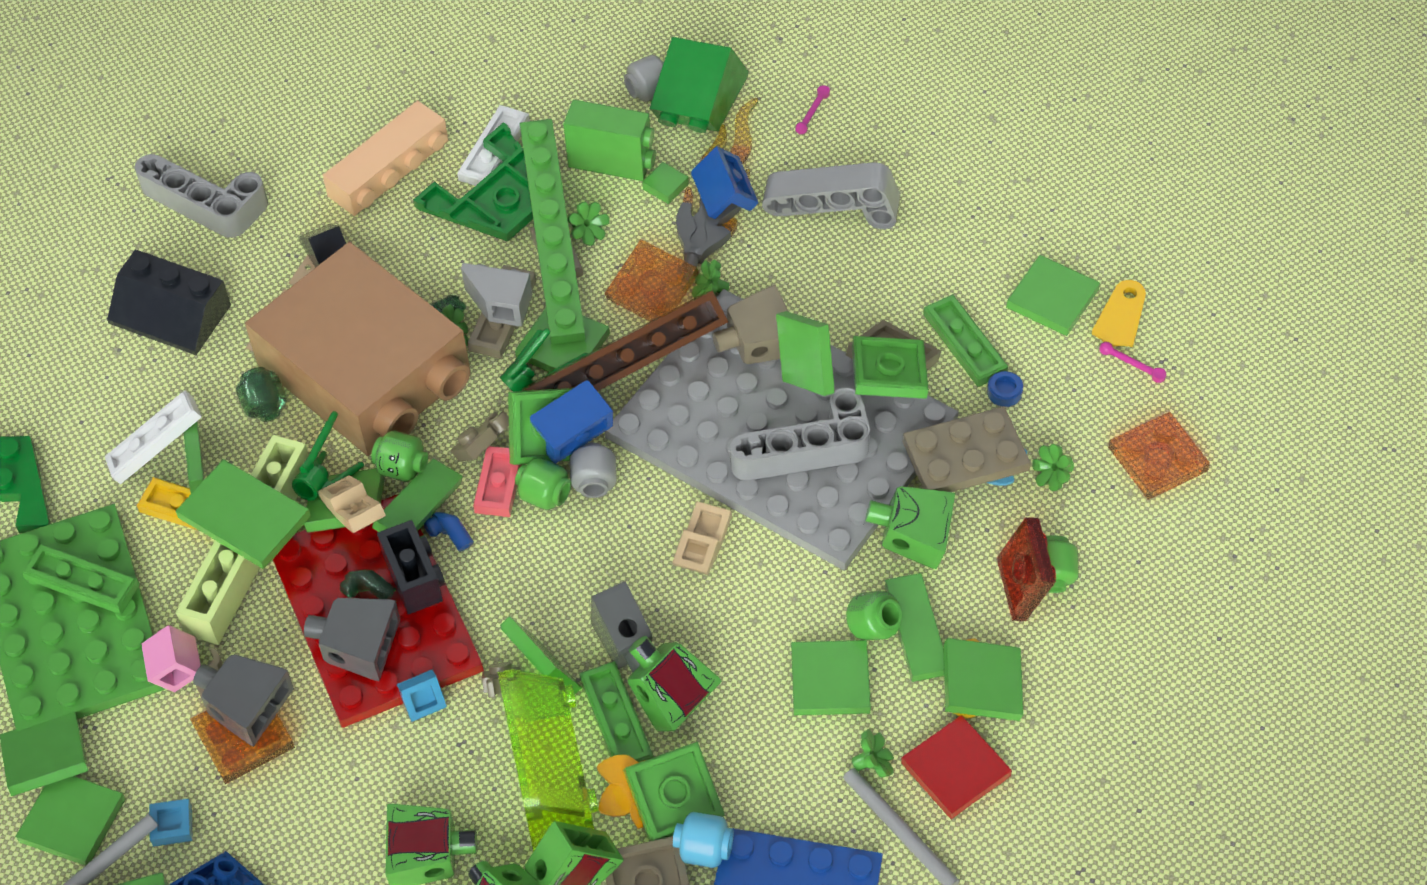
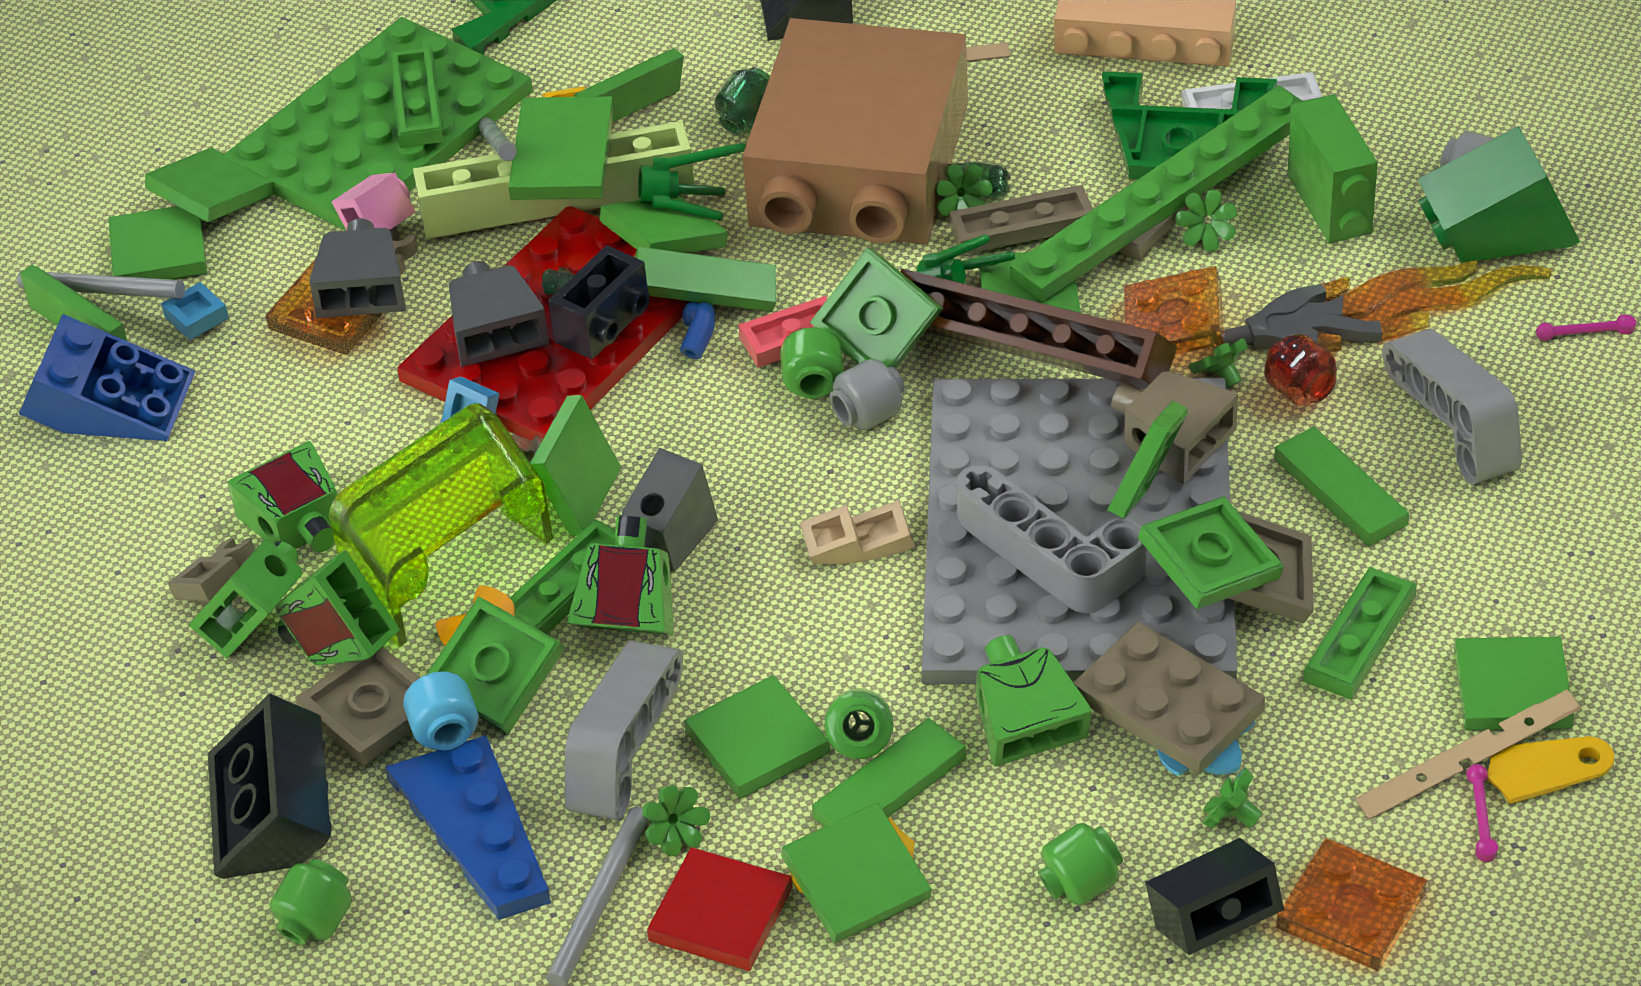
camera: 60 degrees right, 10 degrees down
white tile [105,390,202,484] -> none
black slope [298,224,346,268] -> none
tan slope [318,475,386,533] -> none
bright green head [371,431,428,482] -> none
dark tan plate [450,411,509,462] -> none
light grey slope [461,263,533,327] -> none
blue panel [530,380,613,464] -> none
bright green tile [642,162,689,204] -> none
blue panel [691,146,759,219] -> none
blue tile [987,371,1023,407] -> none
clear red plate [997,517,1056,621] -> none
none -> light grey bar [478,118,517,161]
none -> light grey beam [565,640,683,821]
none -> black brick [1145,838,1284,955]
none -> clear red head [1264,333,1337,406]
none -> bright green tile [1274,426,1409,547]
none -> tan piece [1356,689,1581,819]

